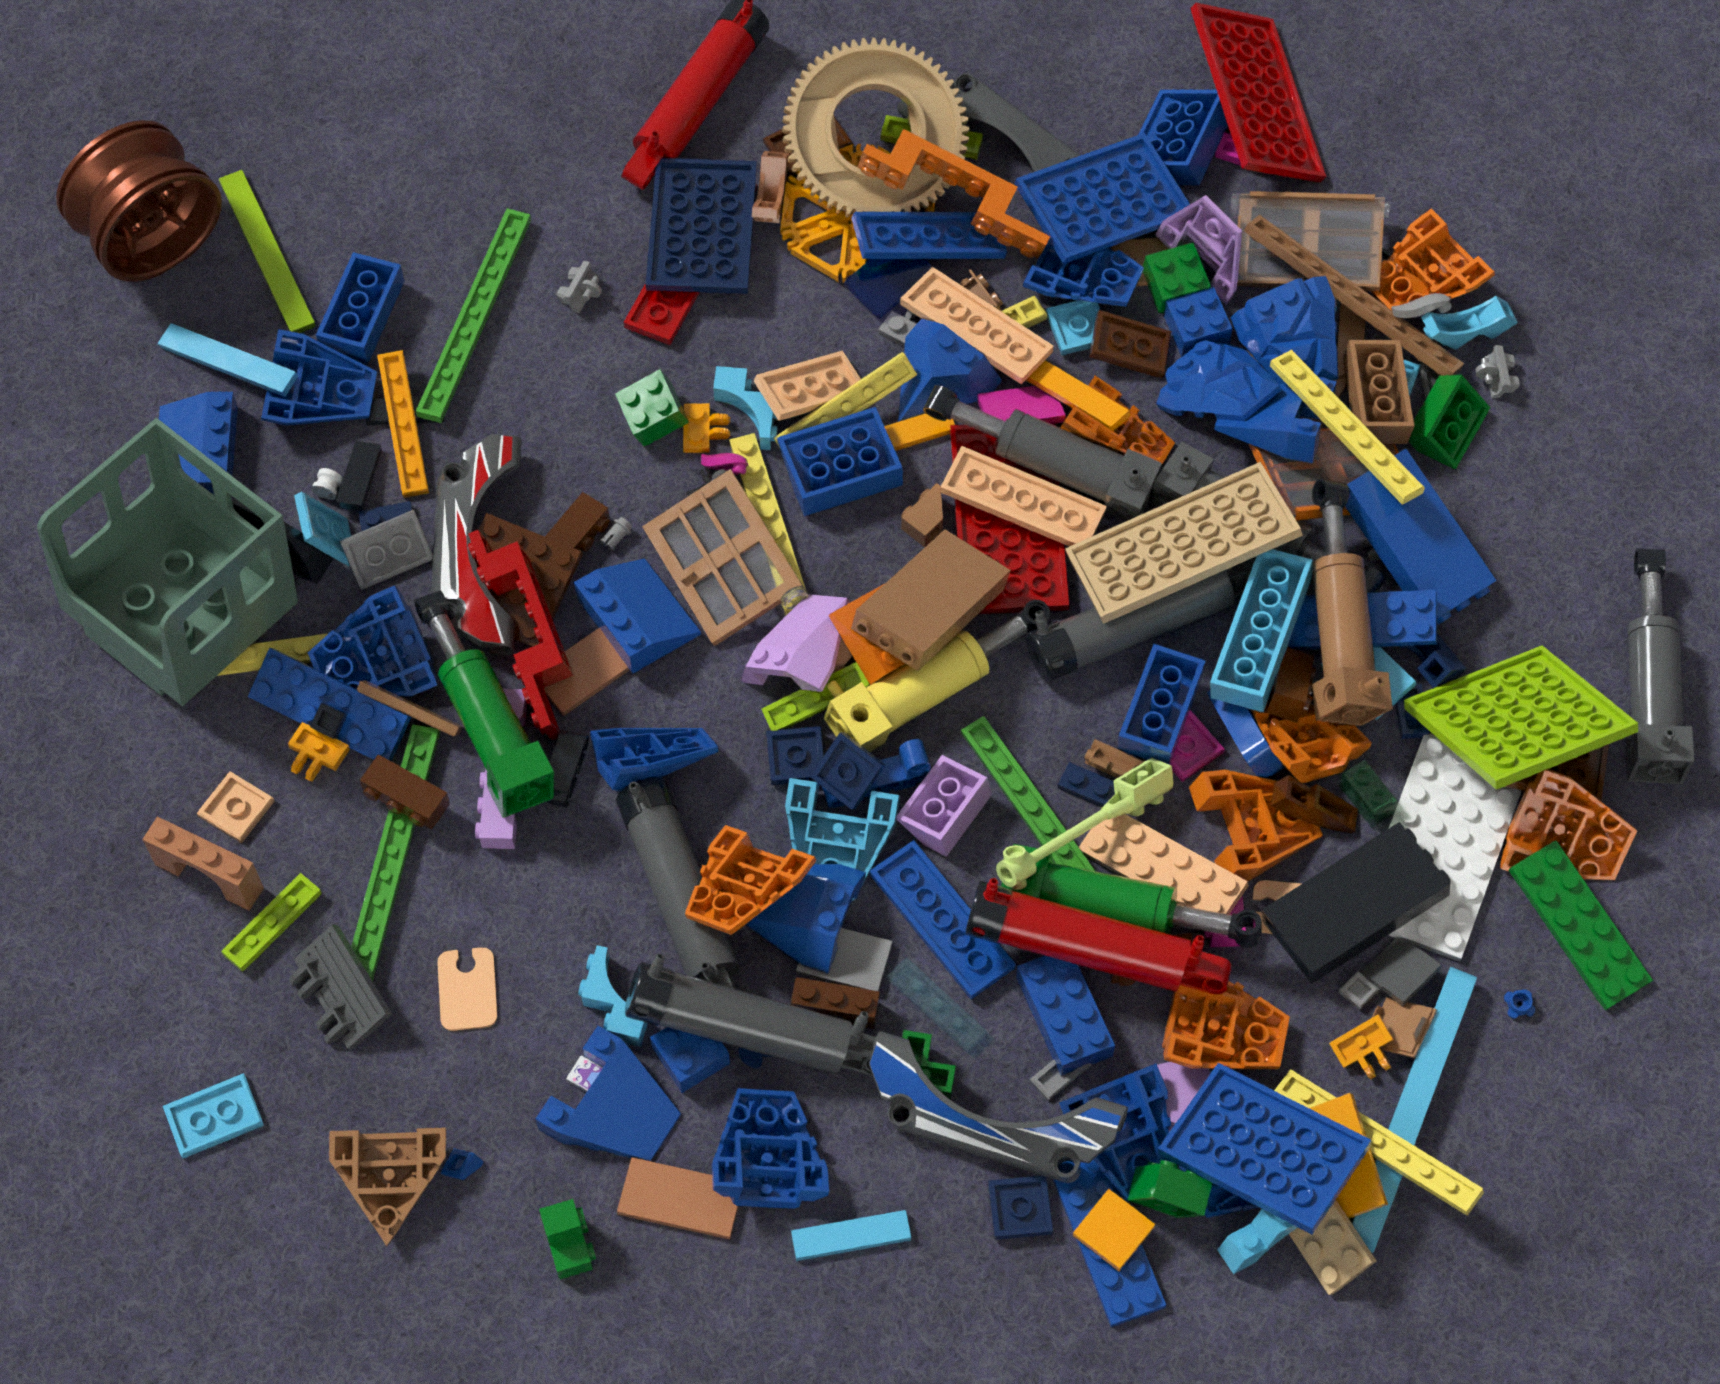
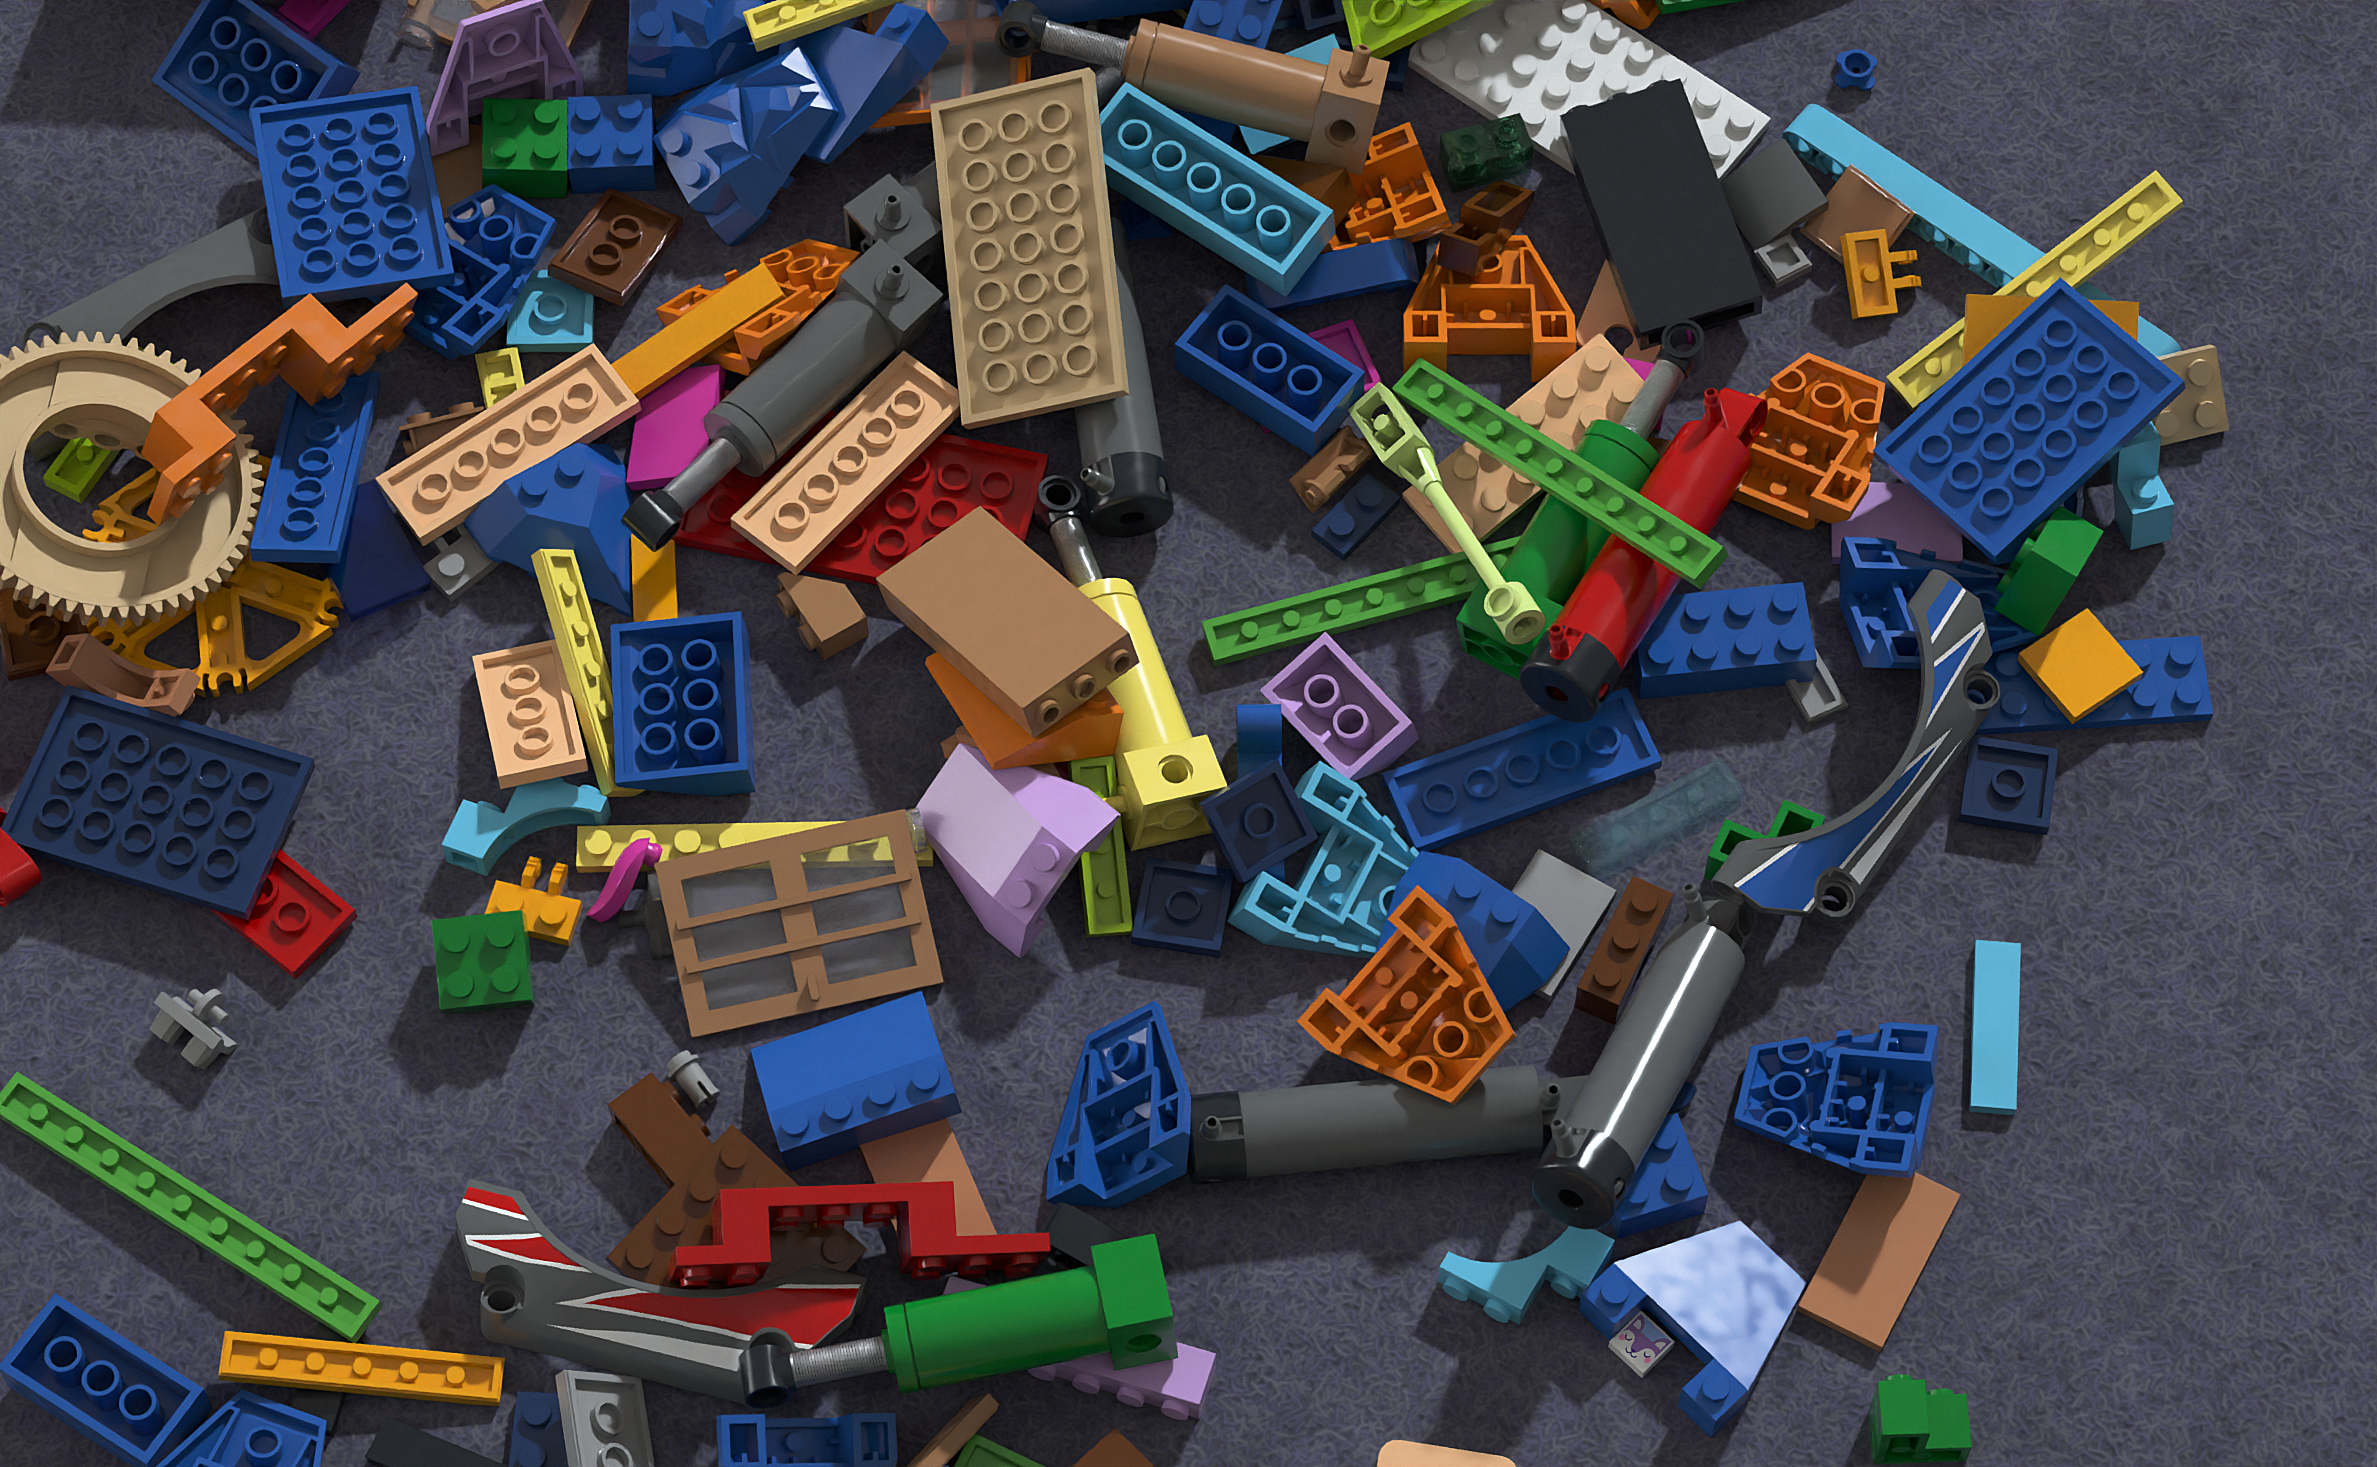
camera: 75 degrees left, 0 degrees up
none -> bright green plate [1392,357,1729,589]

